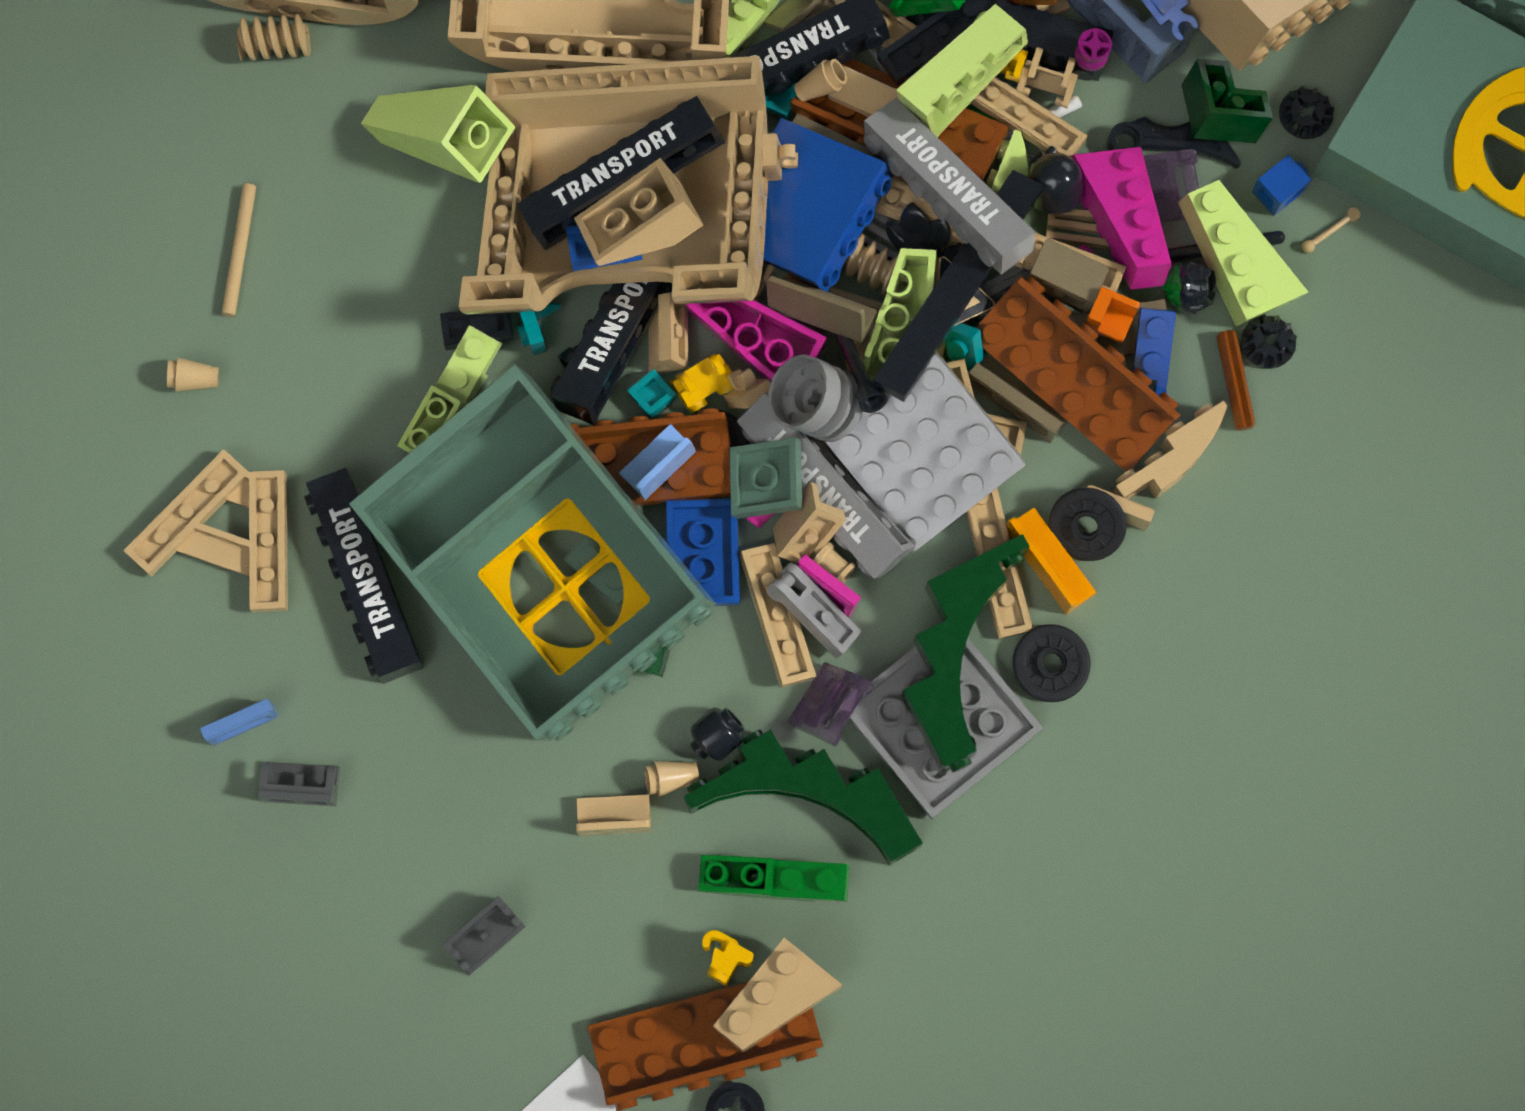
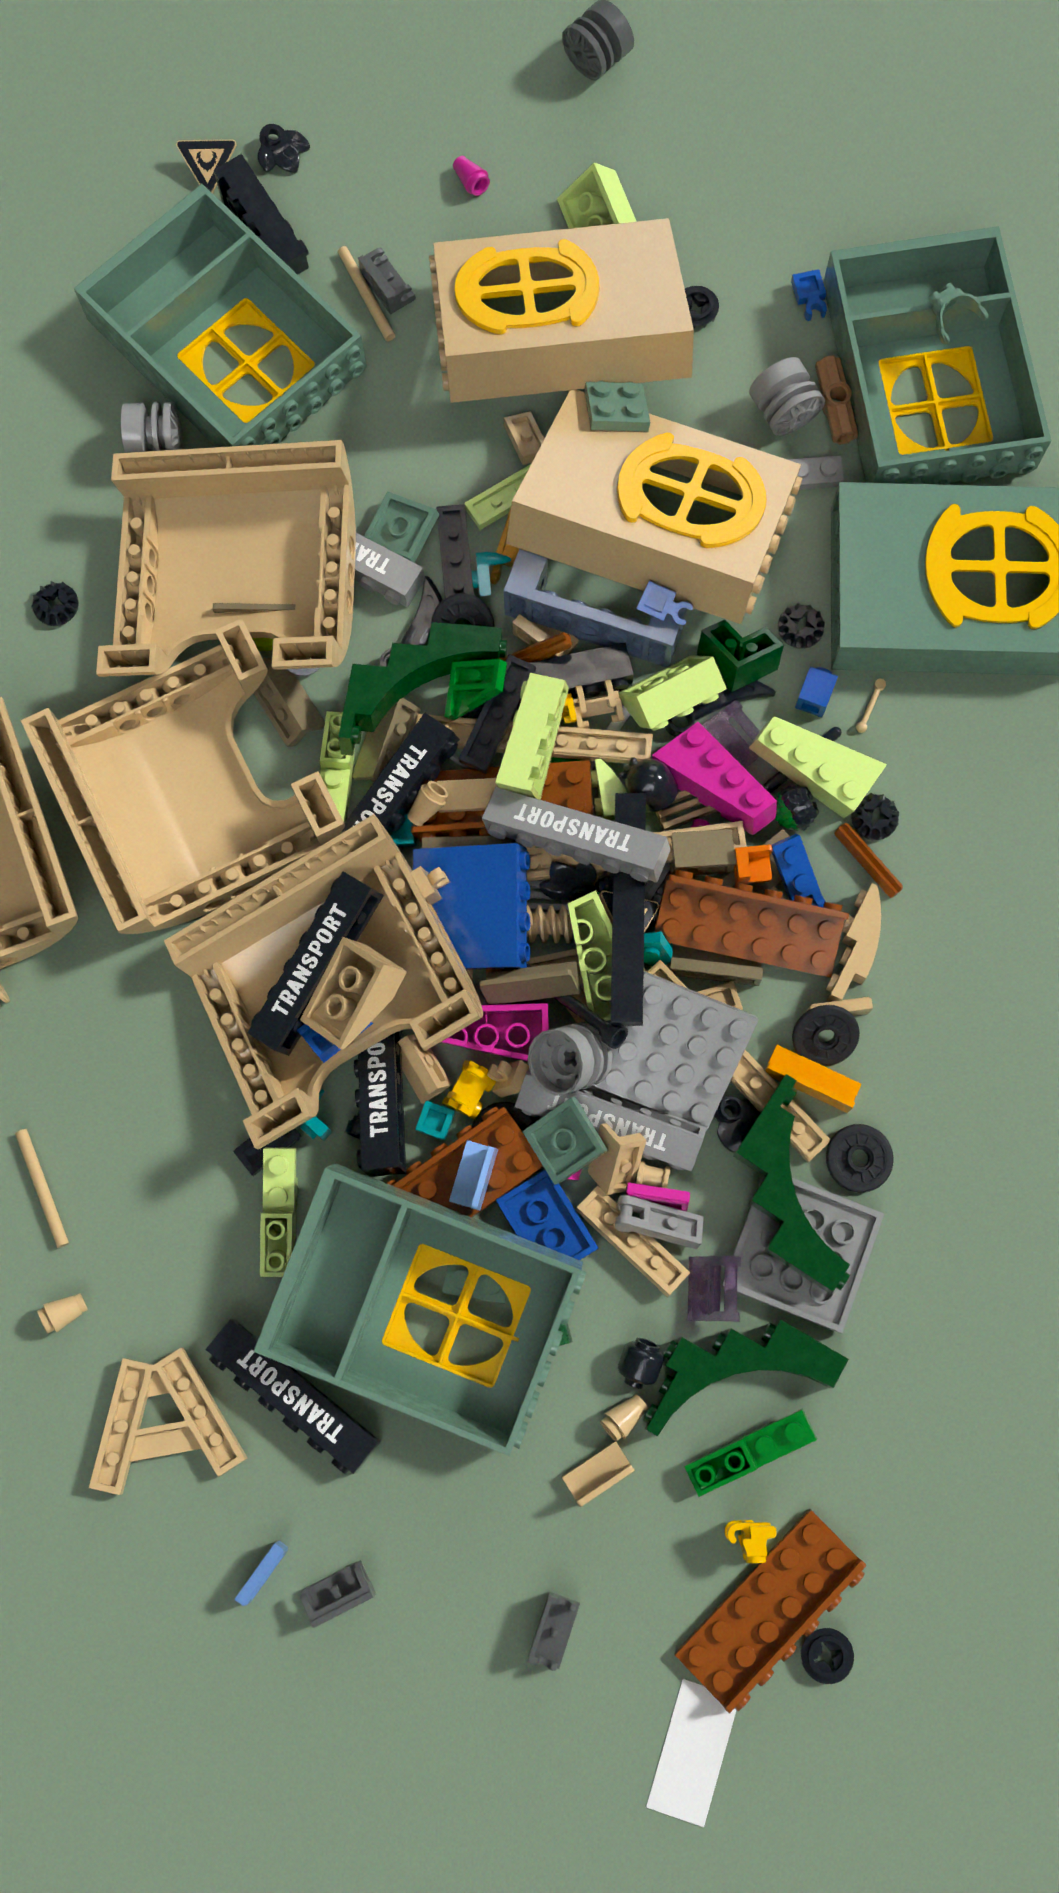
camera: 25 degrees left, 0 degrees up
yellowish green slope [361,85,515,183] -> none
tan wedge [713,937,843,1053] -> none
magenta wheel [1074,28,1112,71] -> none
none -> yellowish green slope [618,655,727,731]
none -> black plate [714,1096,760,1152]

